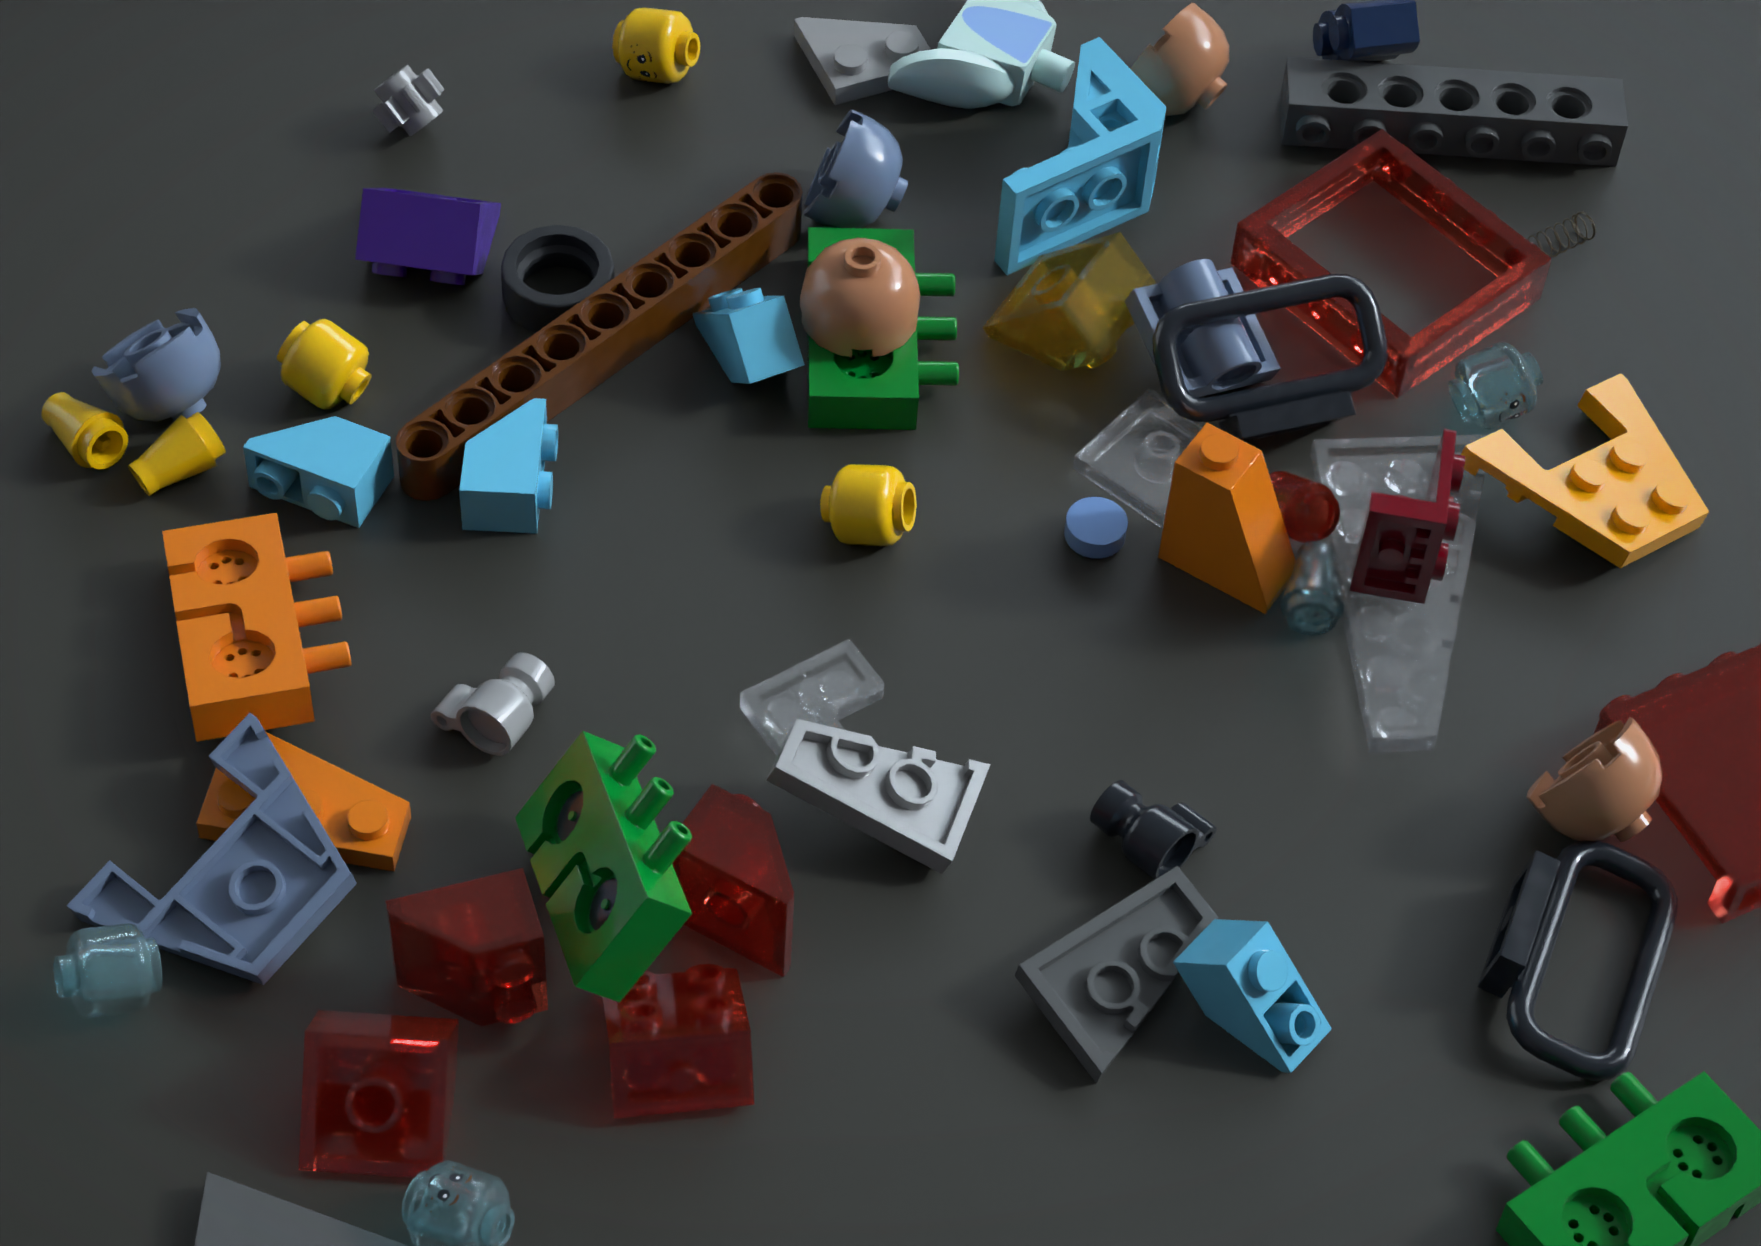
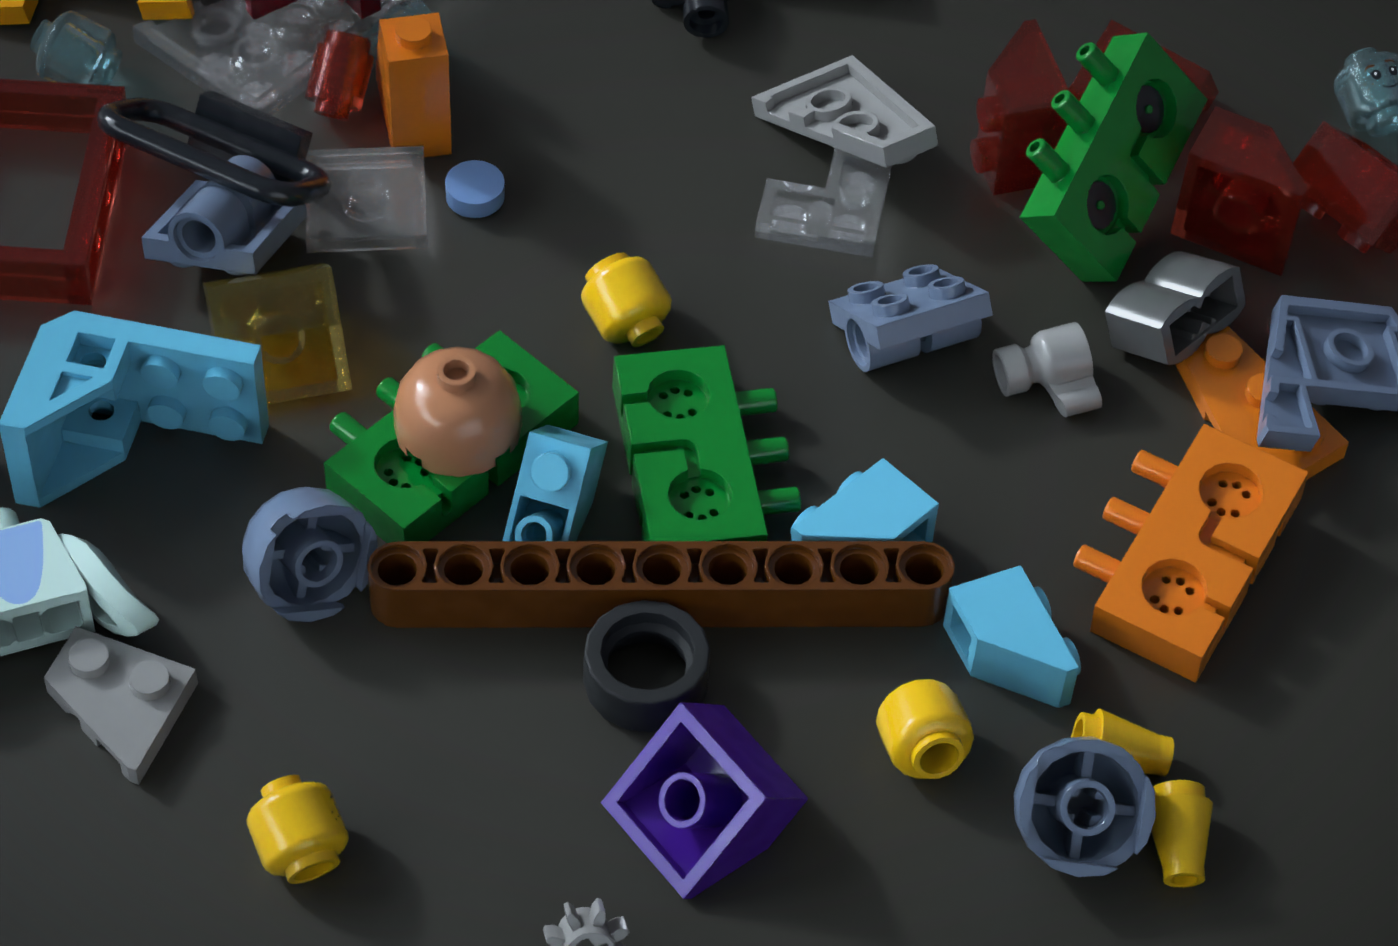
camera: 135 degrees left, 0 degrees up
none -> green piece [612,345,801,541]
none -> sand blue plate [828,264,993,372]
none -> dark grey brick [1105,251,1246,365]

